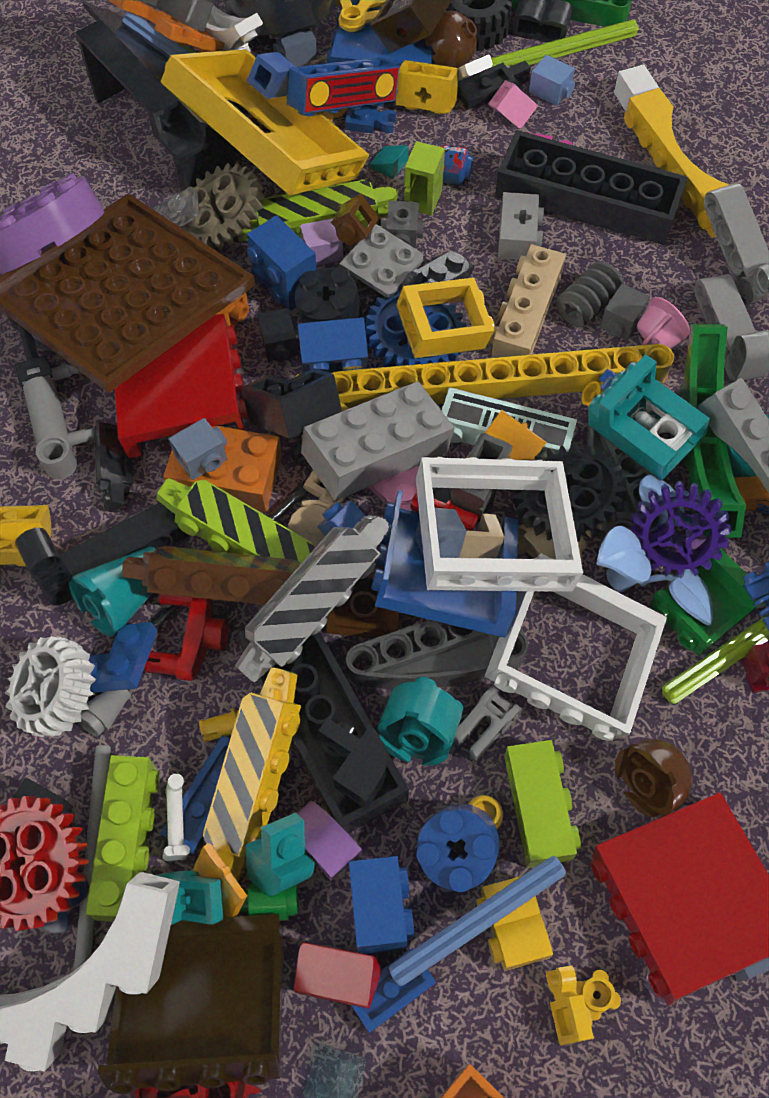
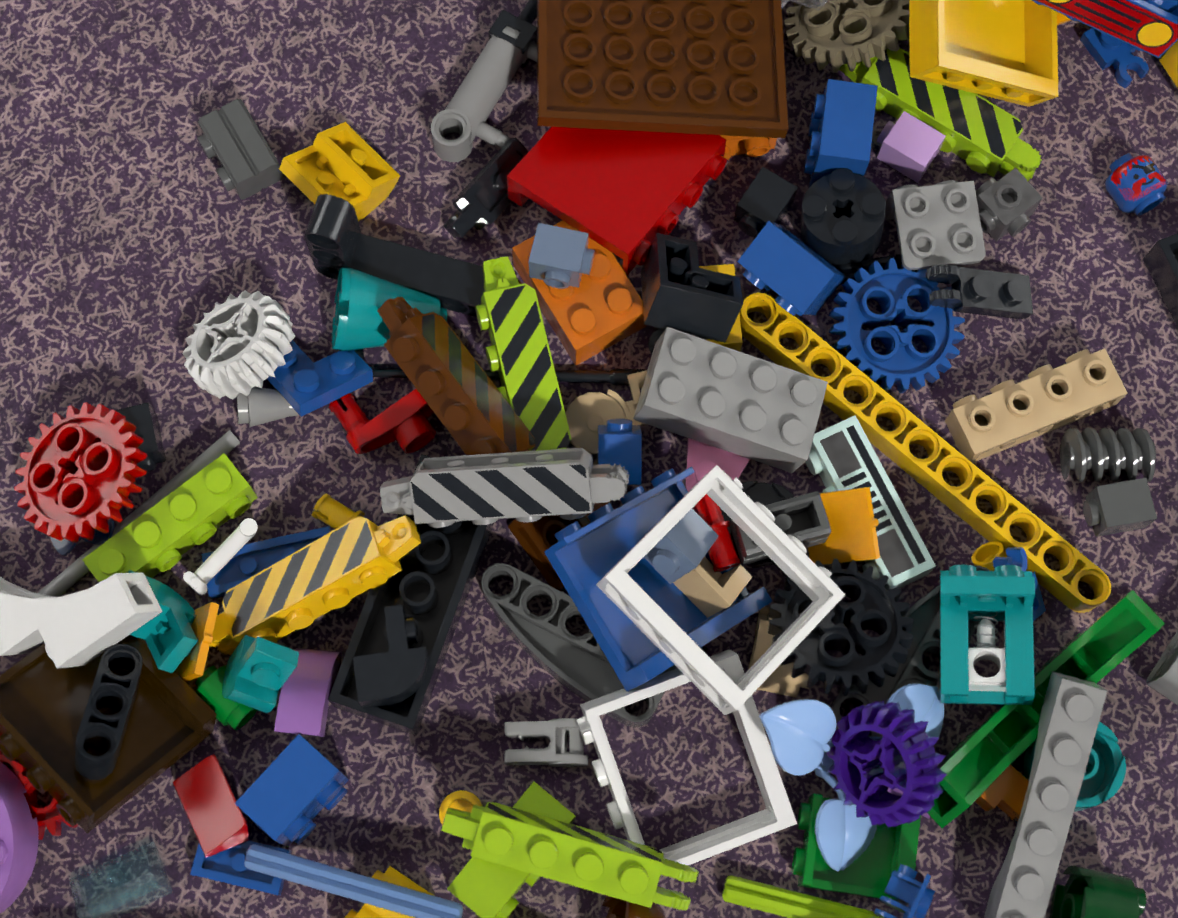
camera: 45 degrees right, 10 degrees up
reddish brown brick [331,193,379,247] -> none
teal slope [369,145,409,179] -> none
teal brick [377,677,463,766] -> none
yellow window [396,278,495,358] -> none
lime piece [404,141,445,216] -> none
blue brick [416,804,500,892] -> none
light grey brick [498,192,544,260] -> none
bright pink piece [637,297,690,349] -> none
none -> black beam [74,644,143,780]
none -> lime hinge [441,802,699,910]

